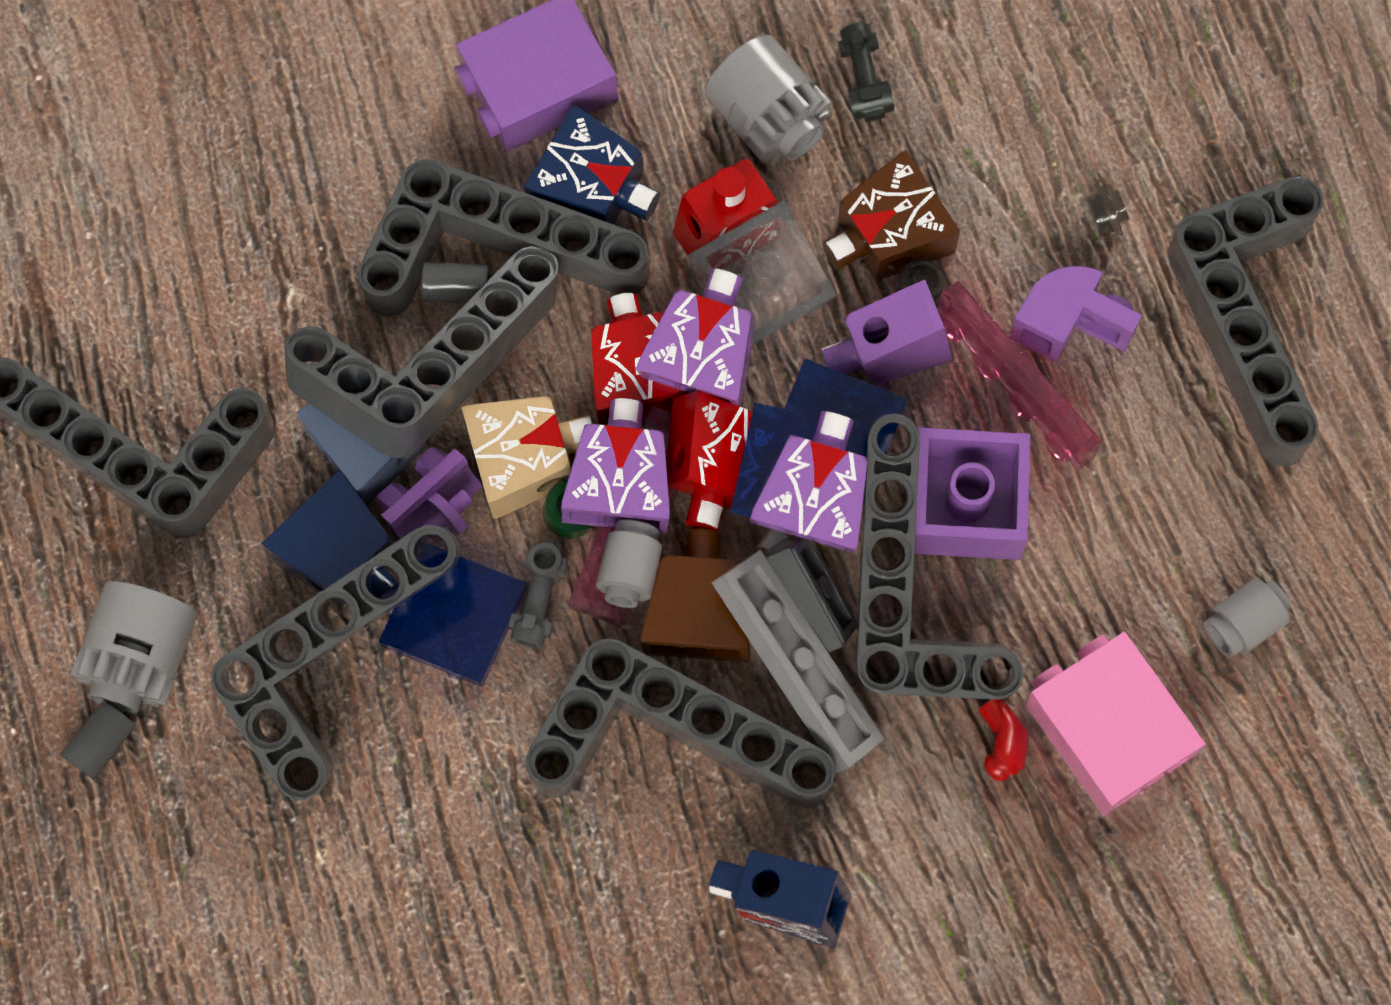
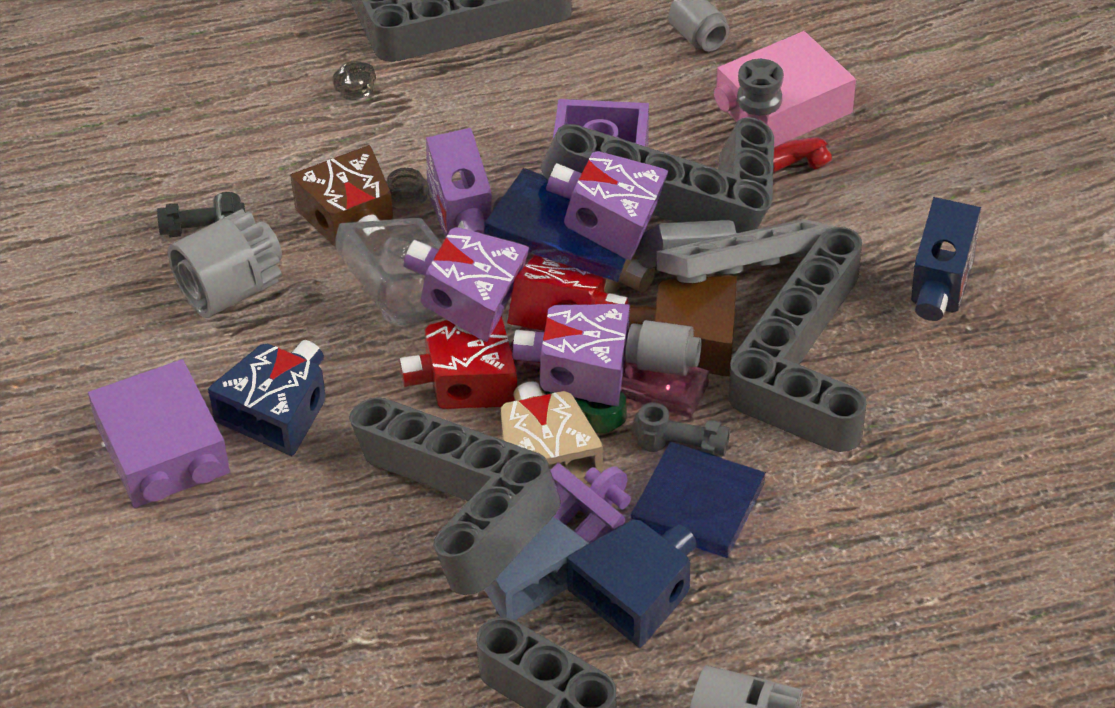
camera: 90 degrees left, 25 degrees down
dark grey beam [211,525,460,800] -> none
dark grey beam [358,159,650,316] -> none
dark grey piece [422,262,491,303] -> none
red torso [673,159,786,276] -> none
clear pink plate [938,281,1102,471] -> none
medium lavender brick [1009,266,1142,363] -> none
none -> dark grey wheel [737,58,784,116]

